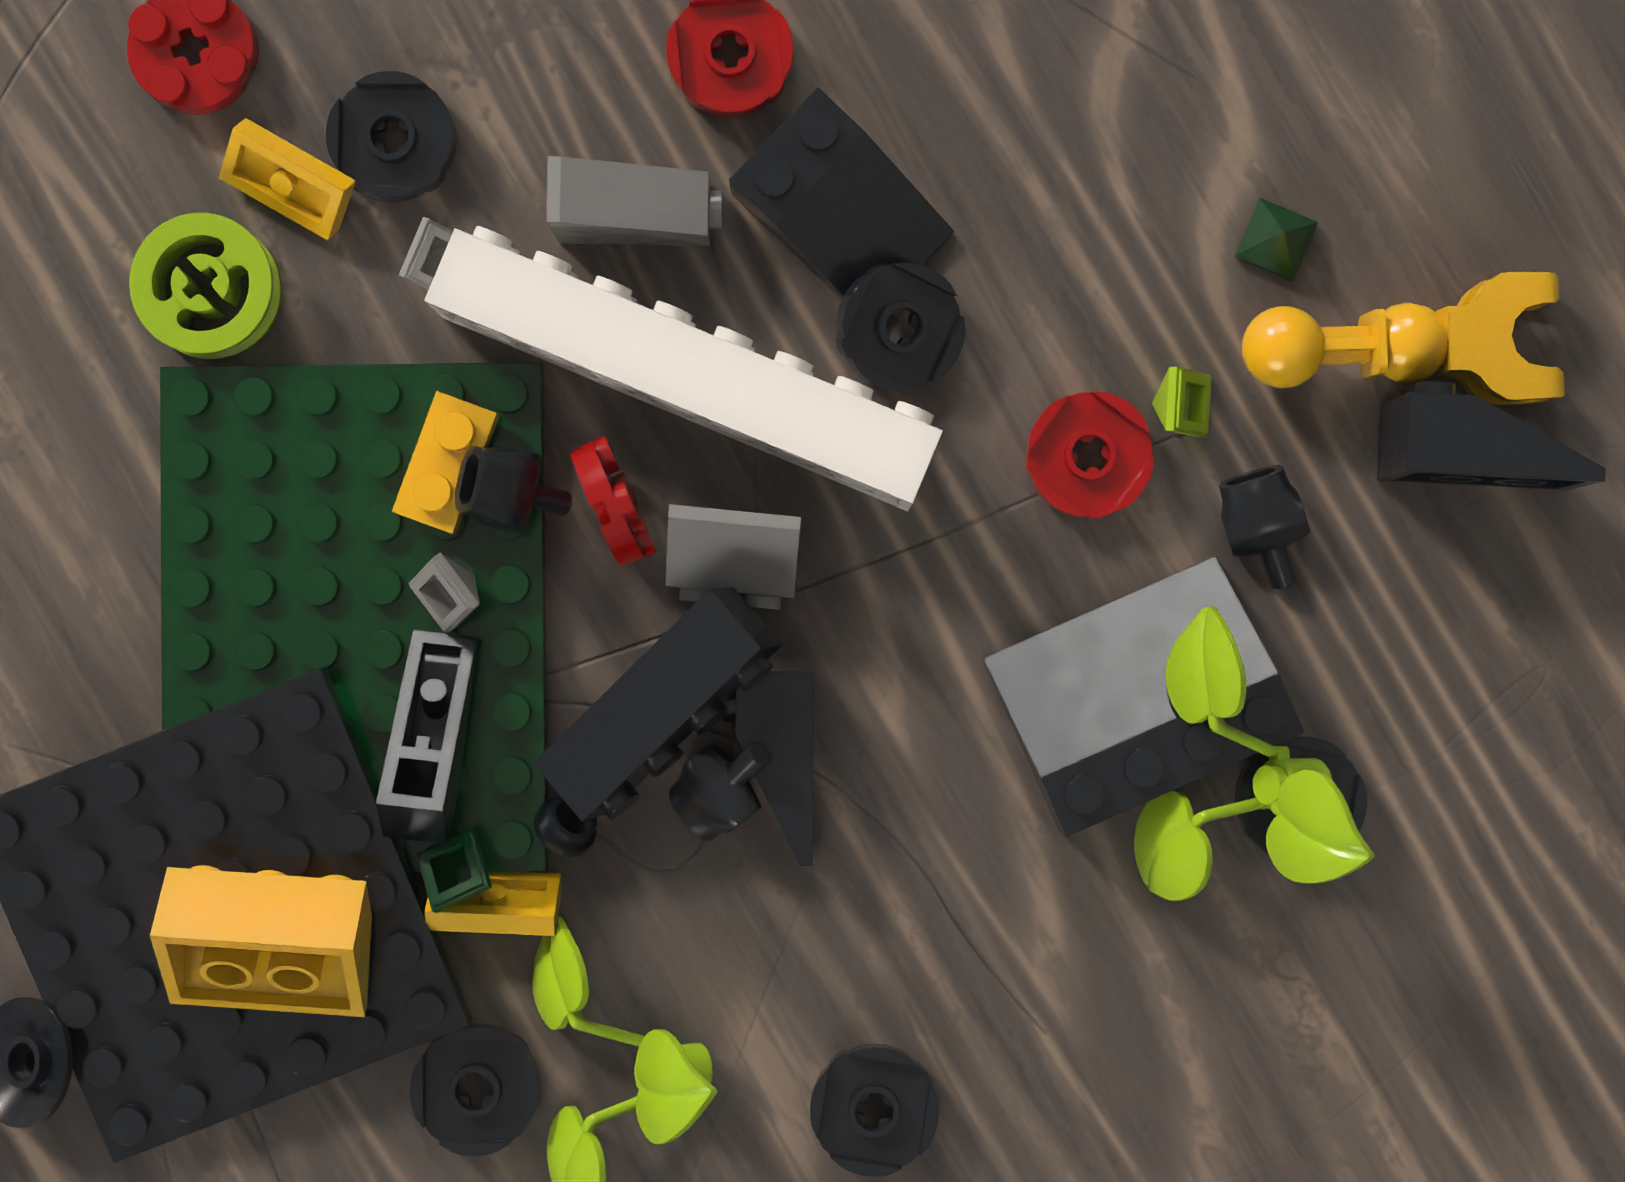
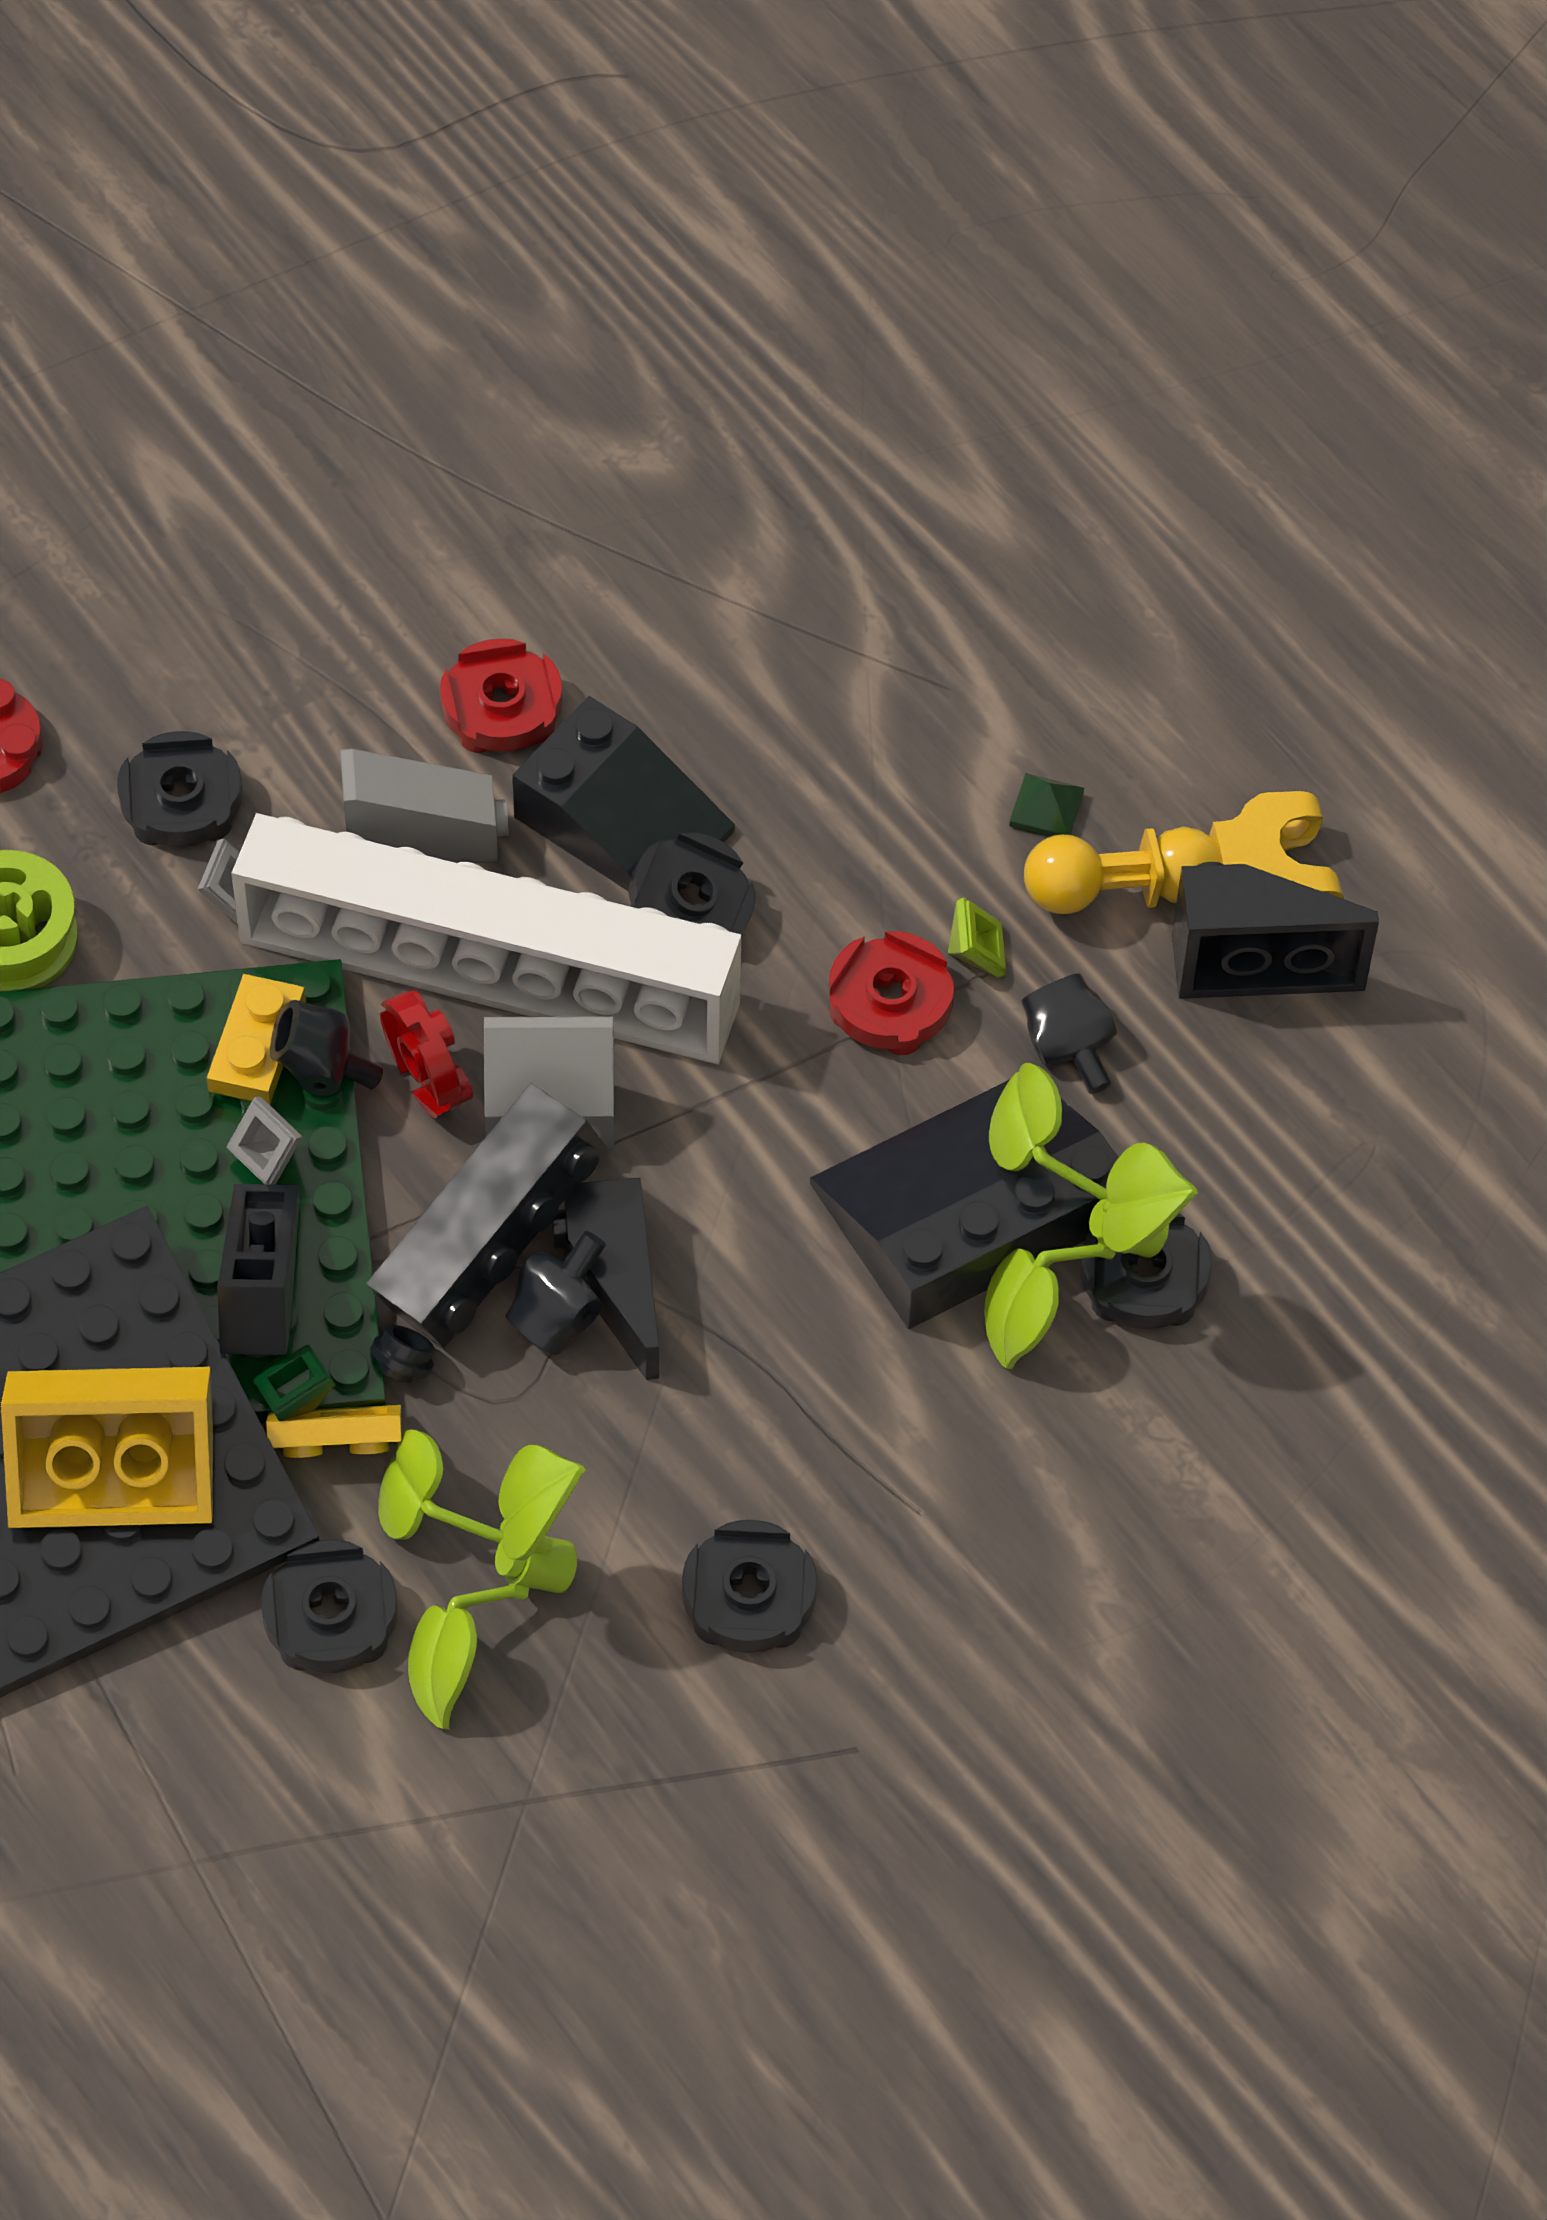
camera: 10 degrees left, 30 degrees down
yellow plate [219,118,356,240] -> none

